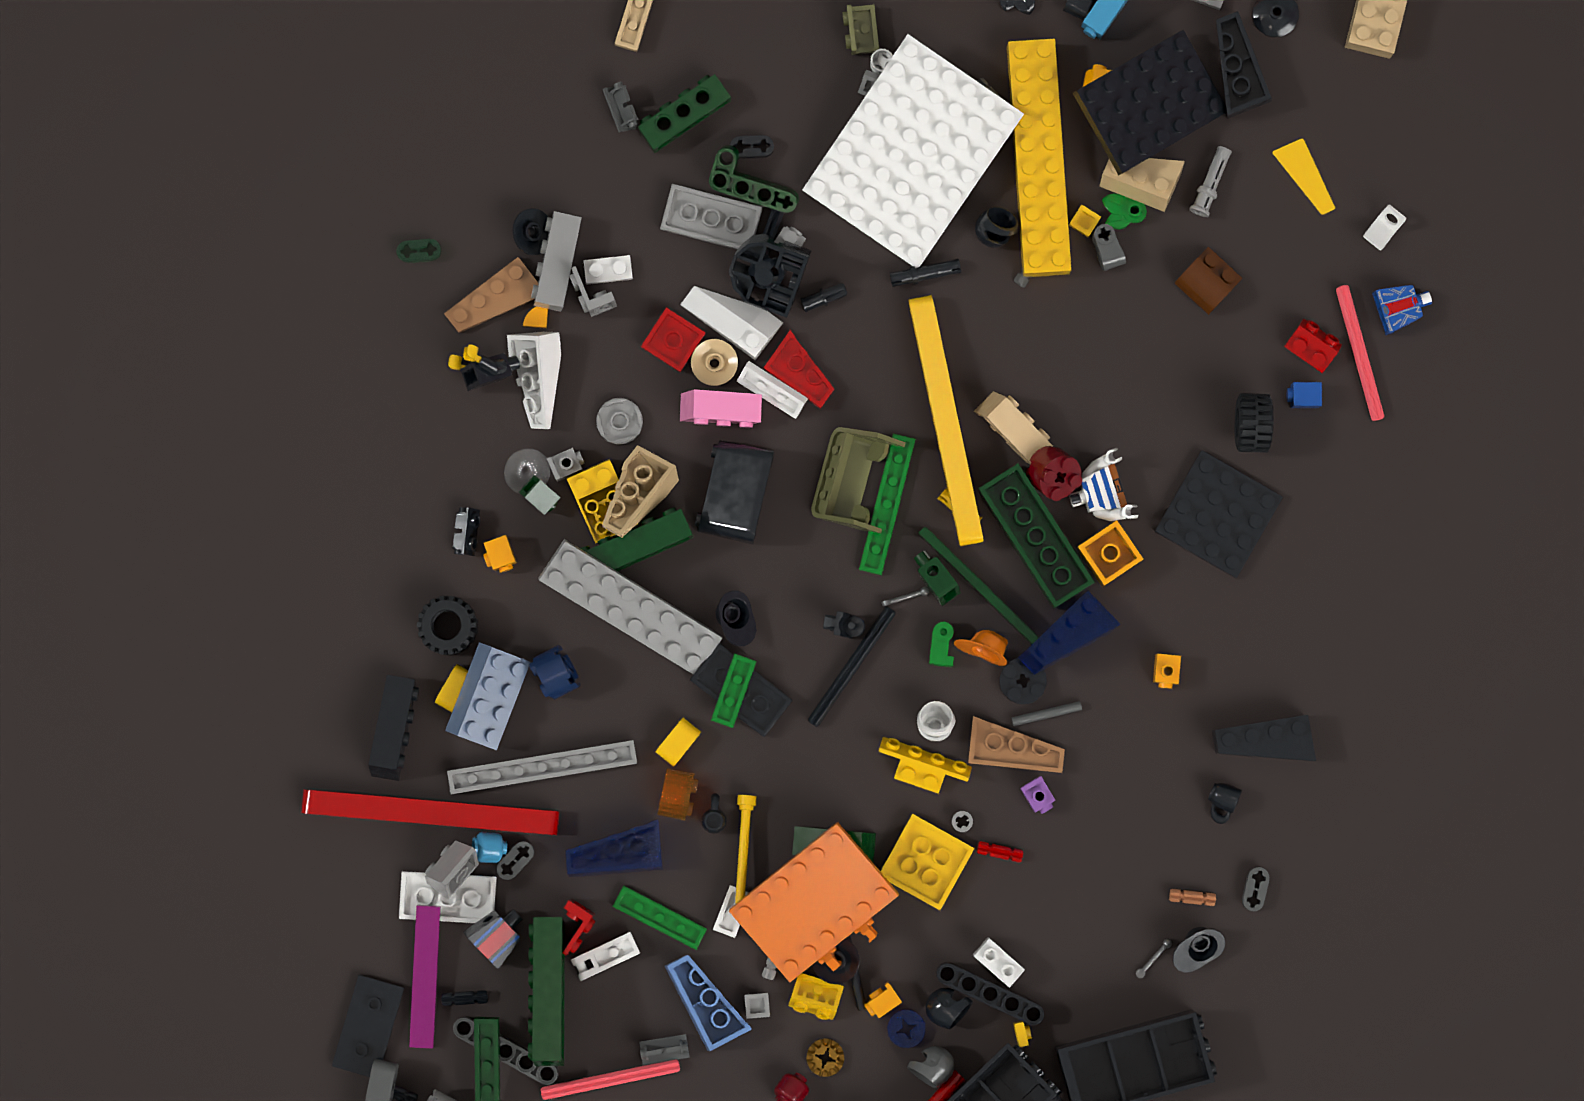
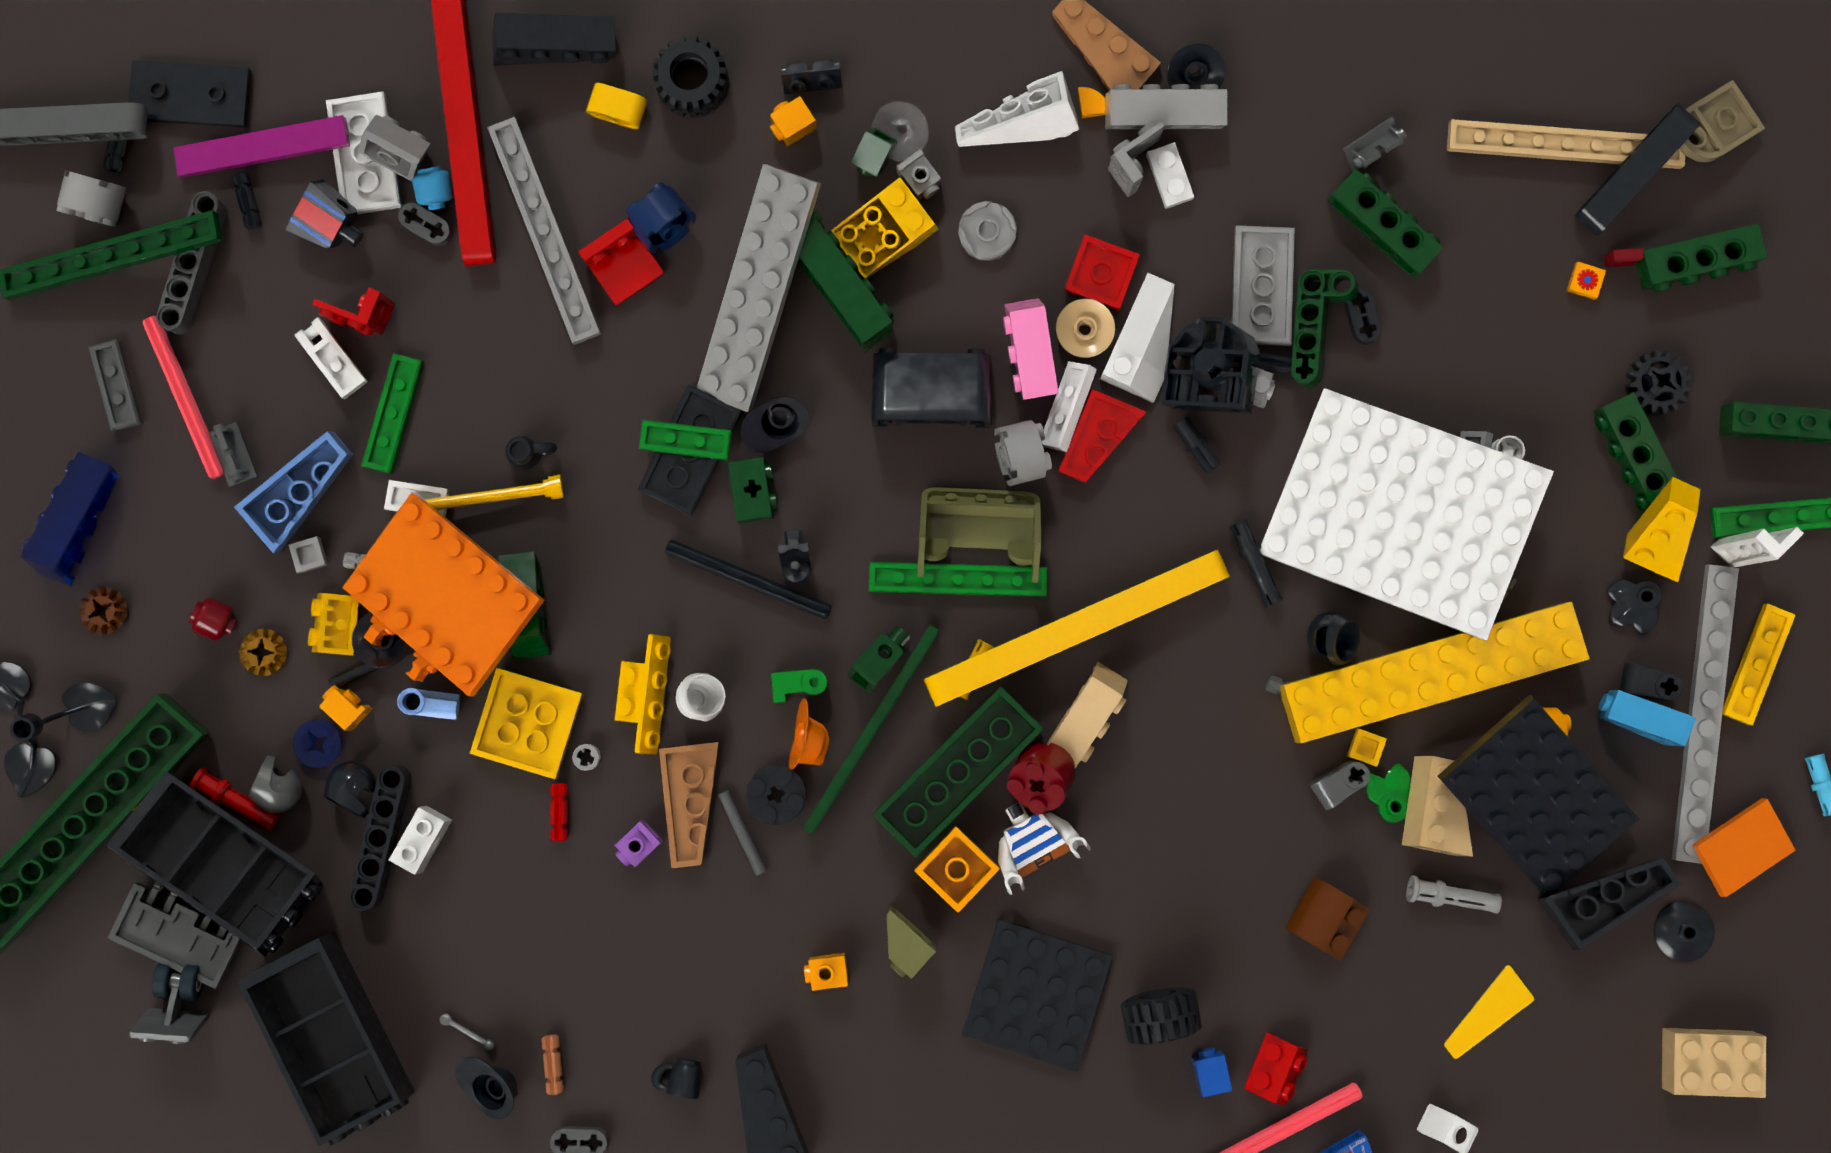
camera: 80 degrees right, 0 degrees up
sand blue brick [445,642,531,750] -> none
black torso [448,345,520,391] -> none
dark green brick [528,917,565,1066] -> none
clear blue wedge [566,820,663,877] -> none
tan wedge [602,445,679,538] -> none
yellow beam [656,717,701,767] -> none
clear orange brick [657,768,699,820] -> none
olive bracket [842,5,879,55] -> none
flat silver hinge [882,587,929,606] -> none
yellow plate [1013,1021,1032,1047] -> none
clear blue wedge [1018,591,1120,675] -> none
none -> light blue piece [397,688,461,720]
none -> red bracket [578,219,664,306]
none -> dark green brick [728,457,778,524]
none -> olive slope [887,905,936,979]
none -> light grey brick [994,420,1052,486]

